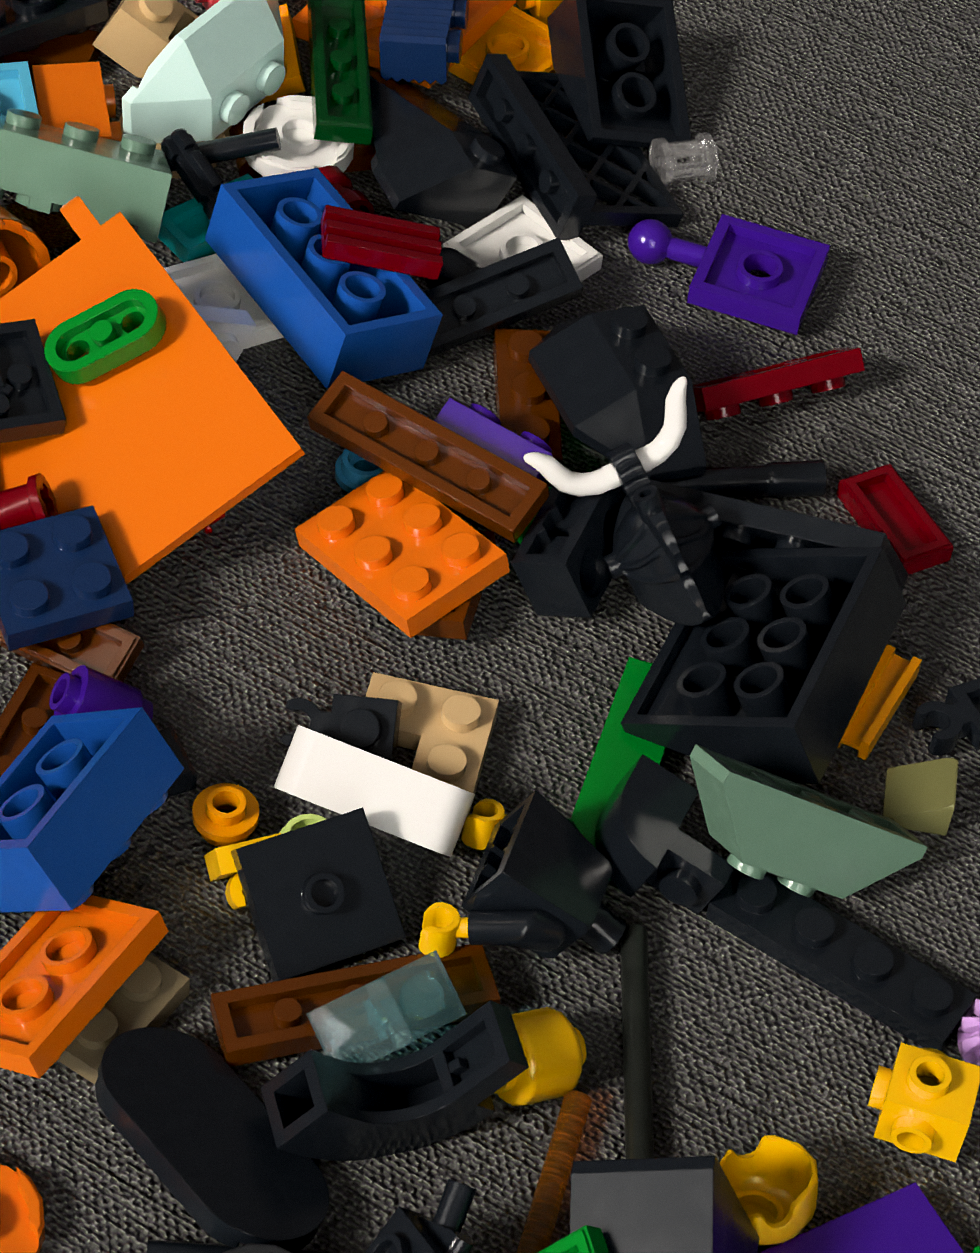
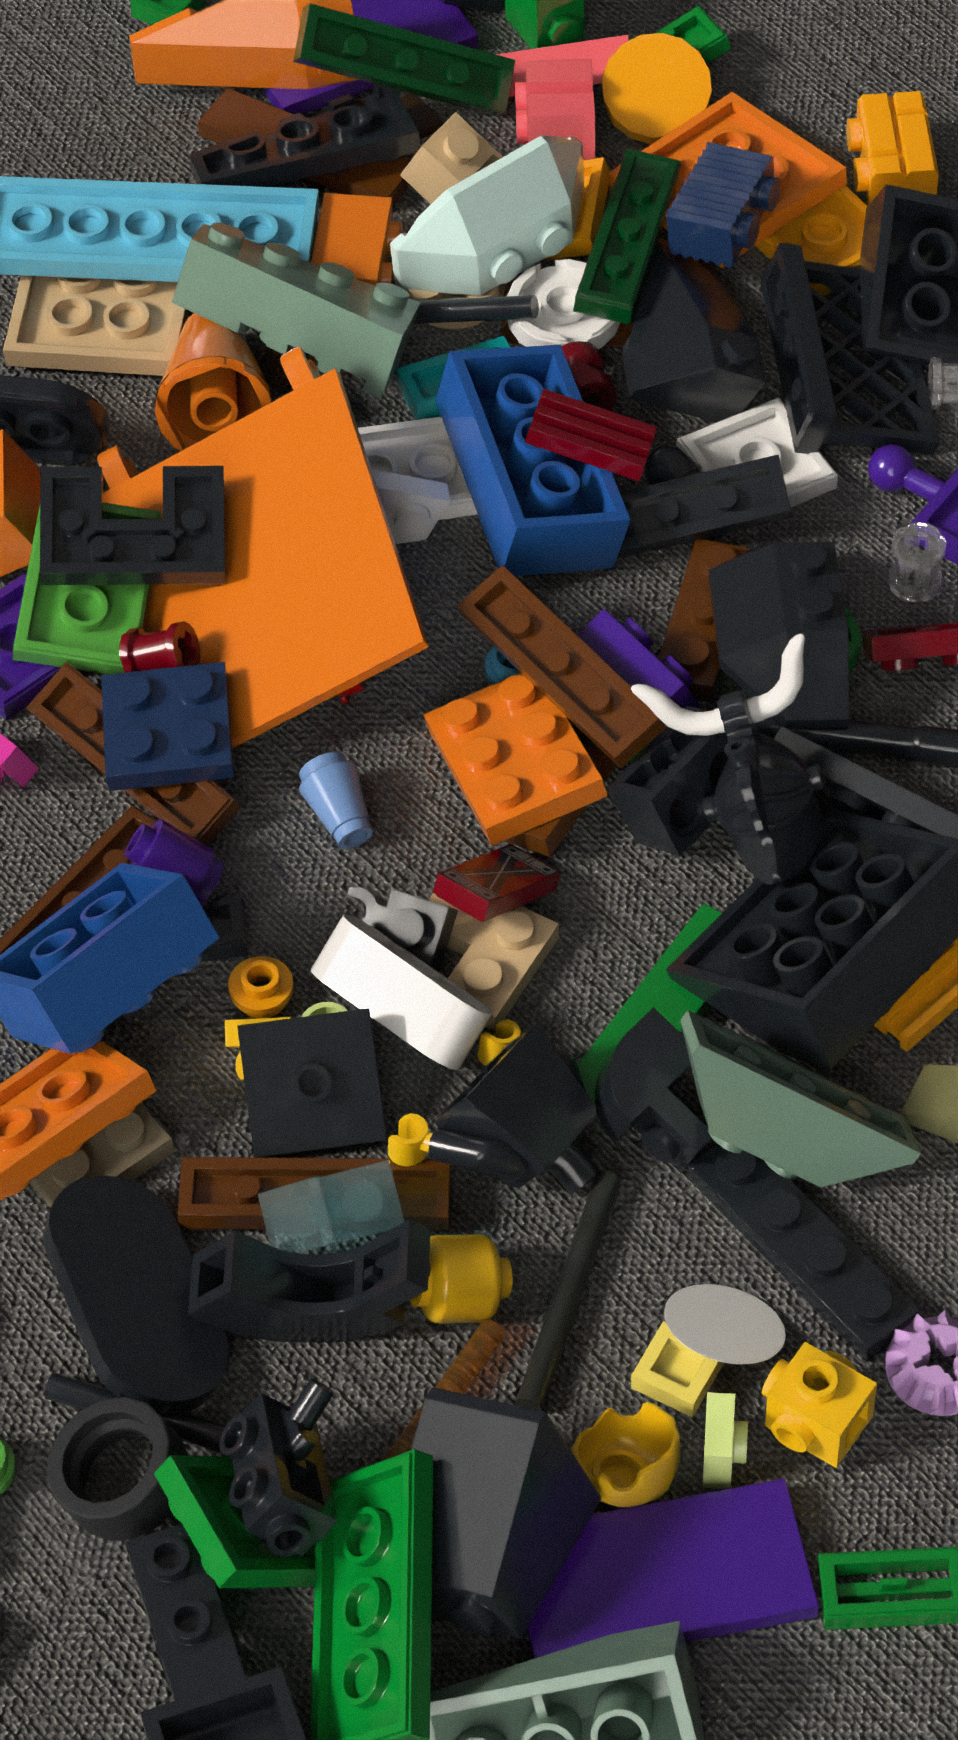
camera: 25 degrees right, 5 degrees up
green plate [44,289,167,384] -> none
black axle [161,128,224,220] -> none
none -> medium blue cone [299,752,373,849]
none -> tile [433,844,561,922]
none -> light yellow plate [631,1321,724,1418]
none -> white sticker [664,1284,786,1364]
none -> yellowish green plate [702,1392,748,1489]
none -> clear bush [888,522,946,603]

